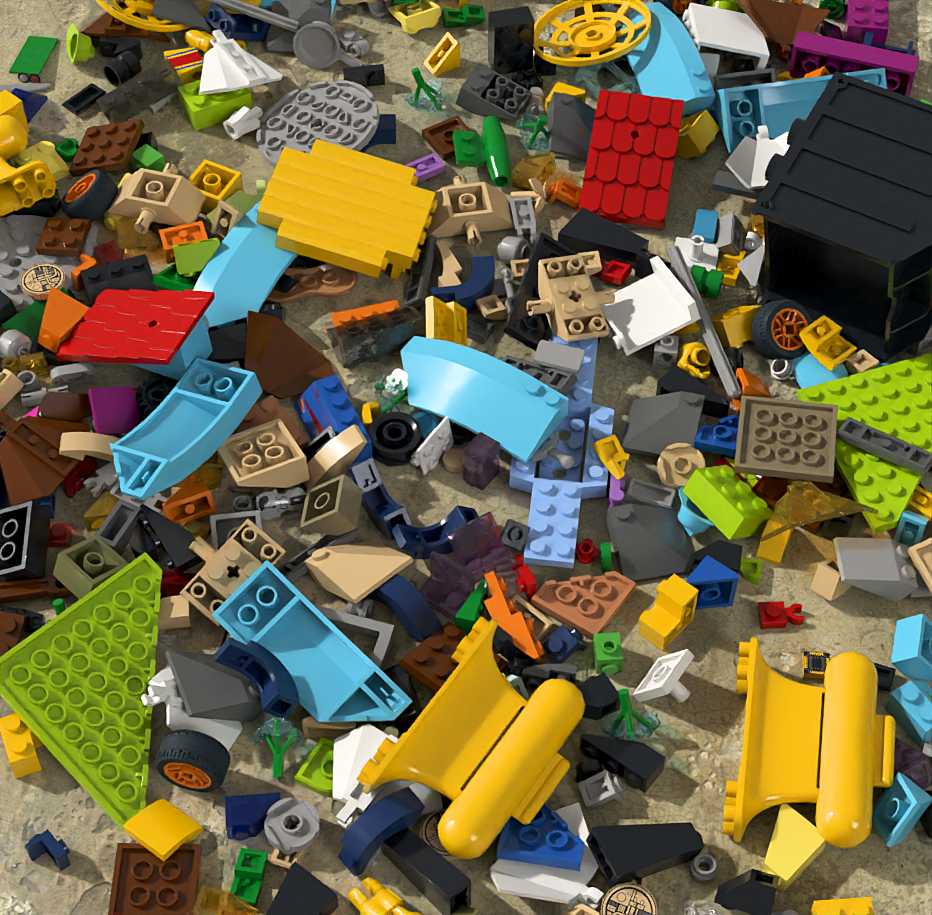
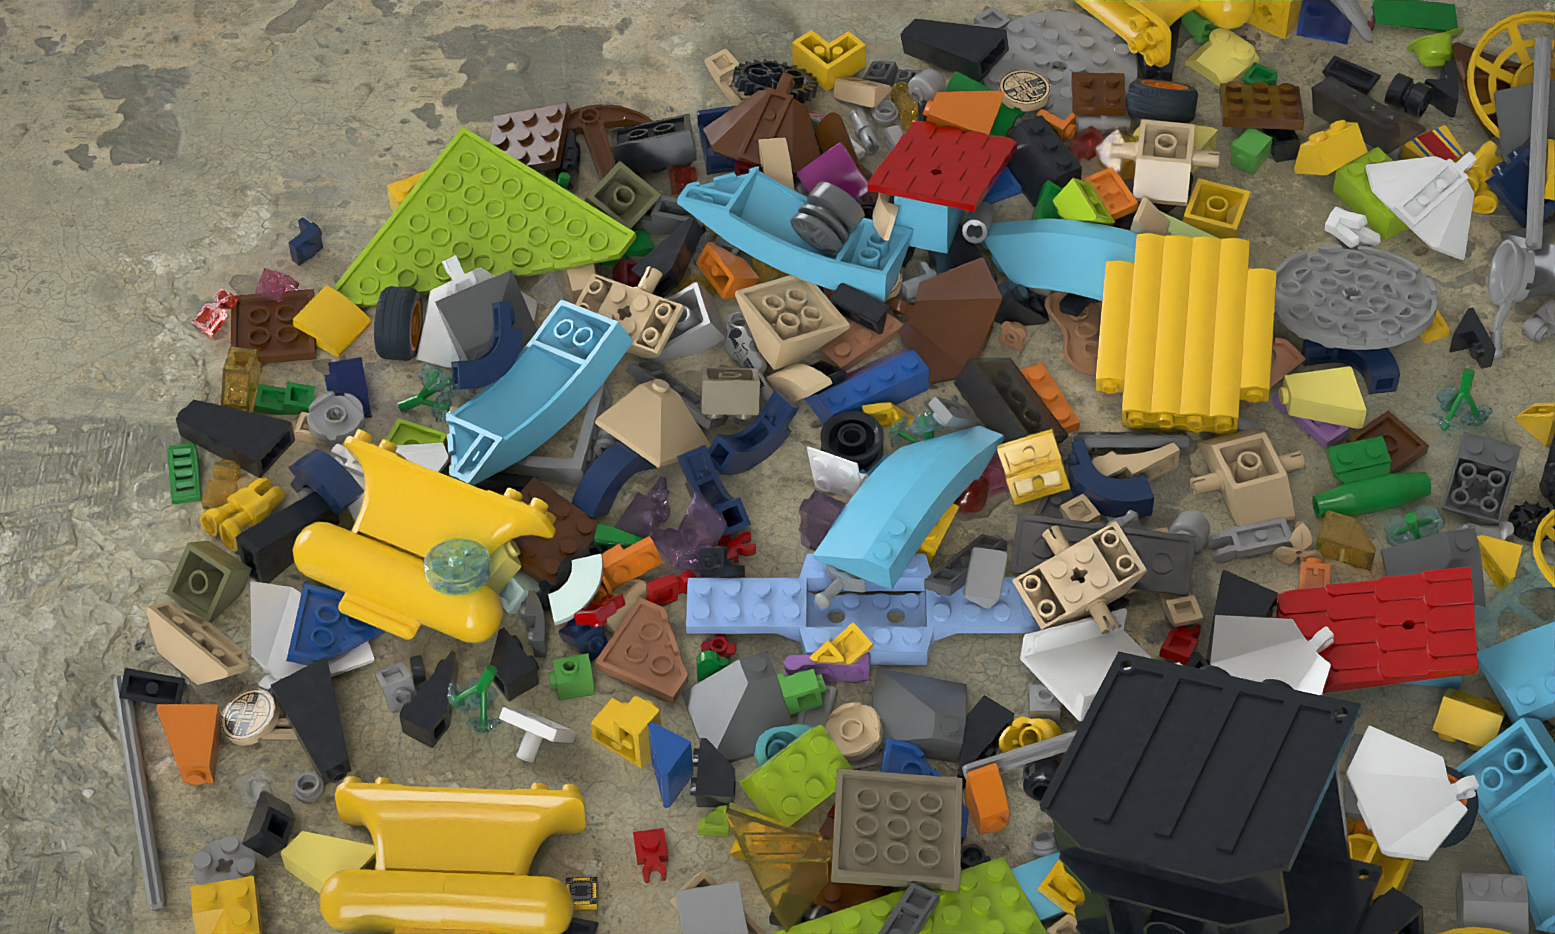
camera: 85 degrees right, 0 degrees up
none -> clear pink bracket [255,268,300,302]
none -> clear light blue wheel [424,538,491,595]
none -> light aqua tile [548,554,603,625]
none -> red plate [573,593,626,628]
none -> bright green brick [777,669,826,716]
none -> dark grey wheel [790,182,865,255]
none -> black slope [831,283,888,334]
none -> tan slope [872,193,899,241]
none -> light grey hinge [928,396,982,430]
none -> medium nougat plate [998,321,1027,351]
none -> white panel [1210,615,1334,695]
none -> light yellow slope [1279,366,1367,429]
none -> yellow slope [1294,120,1368,175]

